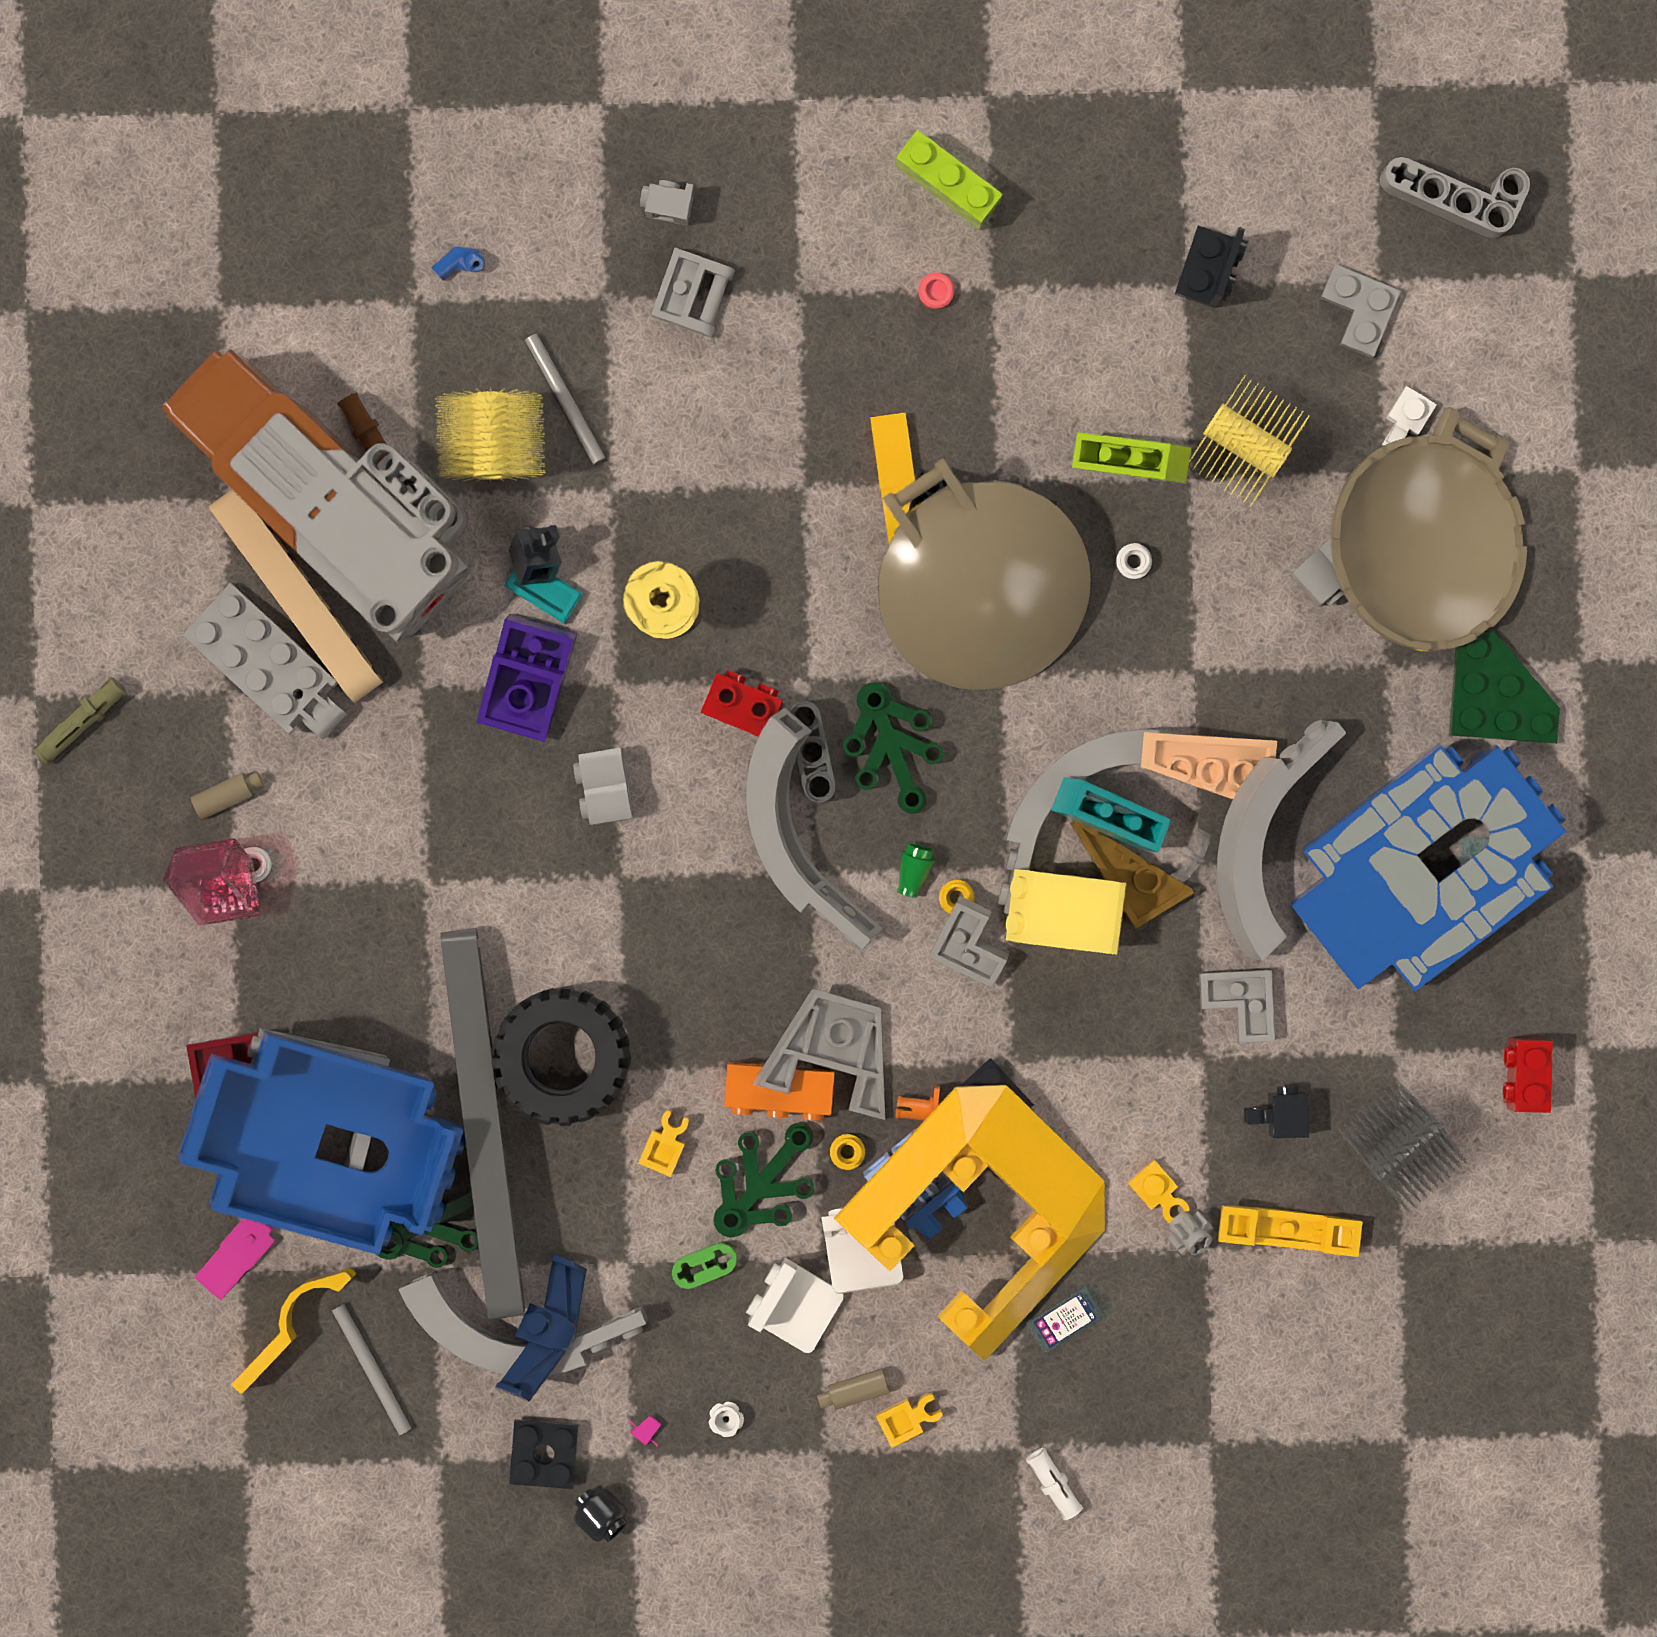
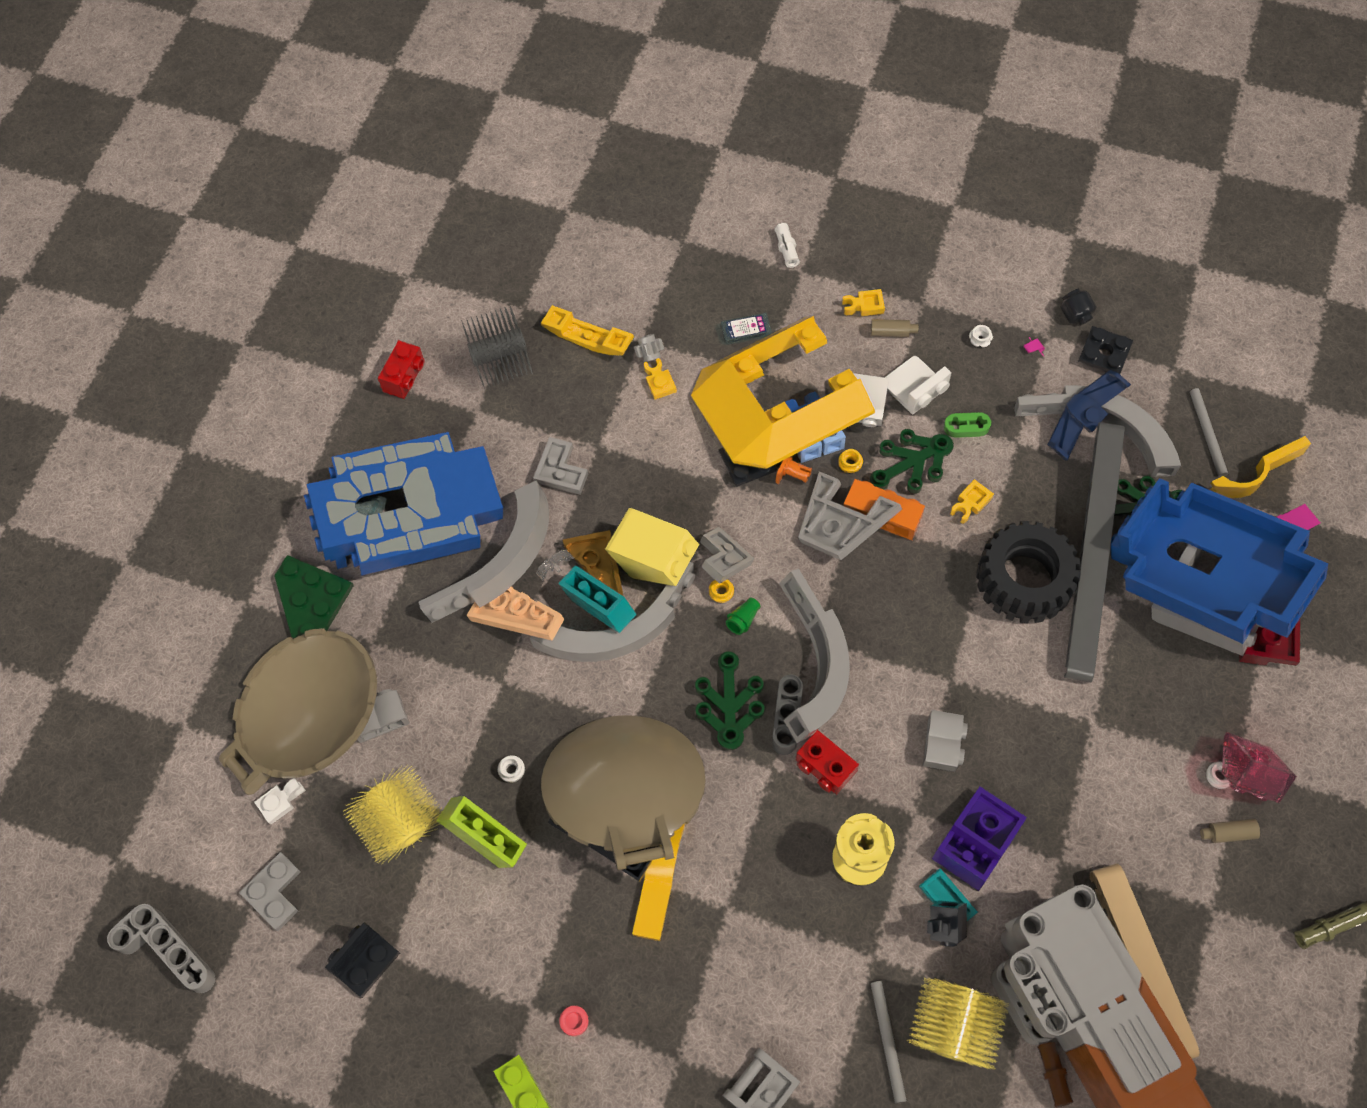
camera: 155 degrees left, 25 degrees down
light grey hinge [183,583,348,740] -> none
black brick [1244,1086,1309,1139] -> none

